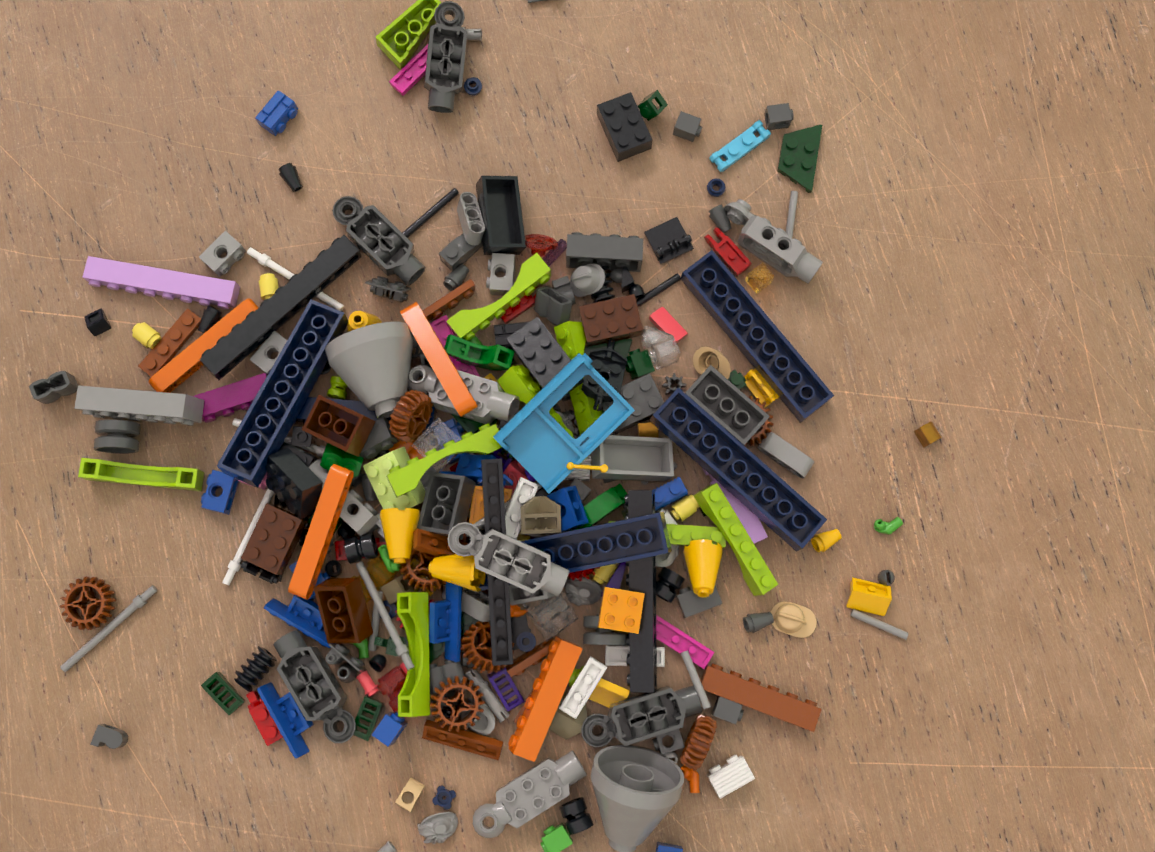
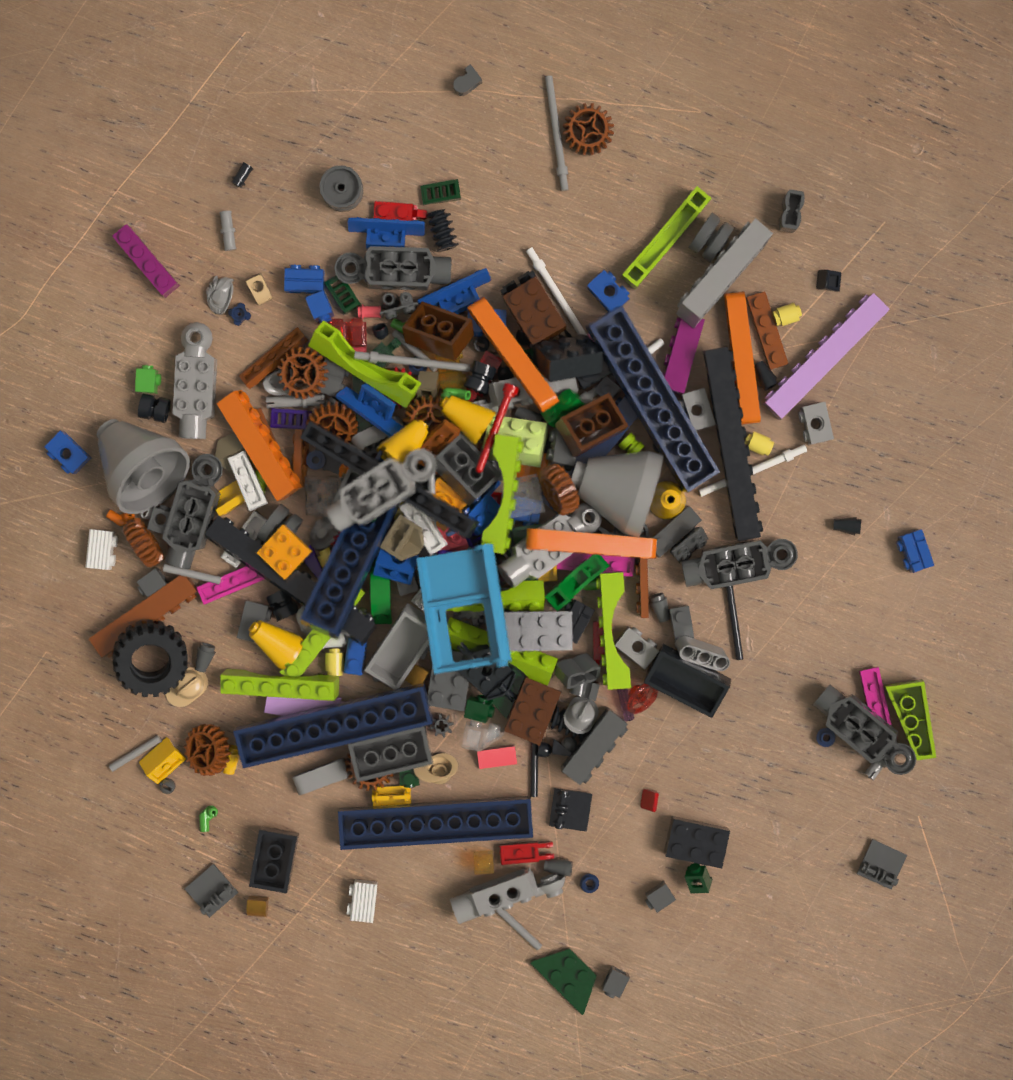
camera: 120 degrees right, 10 degrees up
yellow hinge [566,462,608,473] -> none
medium azure plate [709,120,771,173] -> none
none -> black tyre [113,620,188,697]
none -> dark orange gear [183,724,232,776]
none -> dark grey hinge [185,864,239,918]
none -> black brick [249,826,299,894]
none -> blue brick [284,265,325,294]
none -> dark grey wheel [320,165,364,212]
none -> white brick [347,879,378,923]
none -> red piece [476,383,519,473]
none -> red slope [640,789,659,812]
none -> dark grey slope [653,506,702,558]

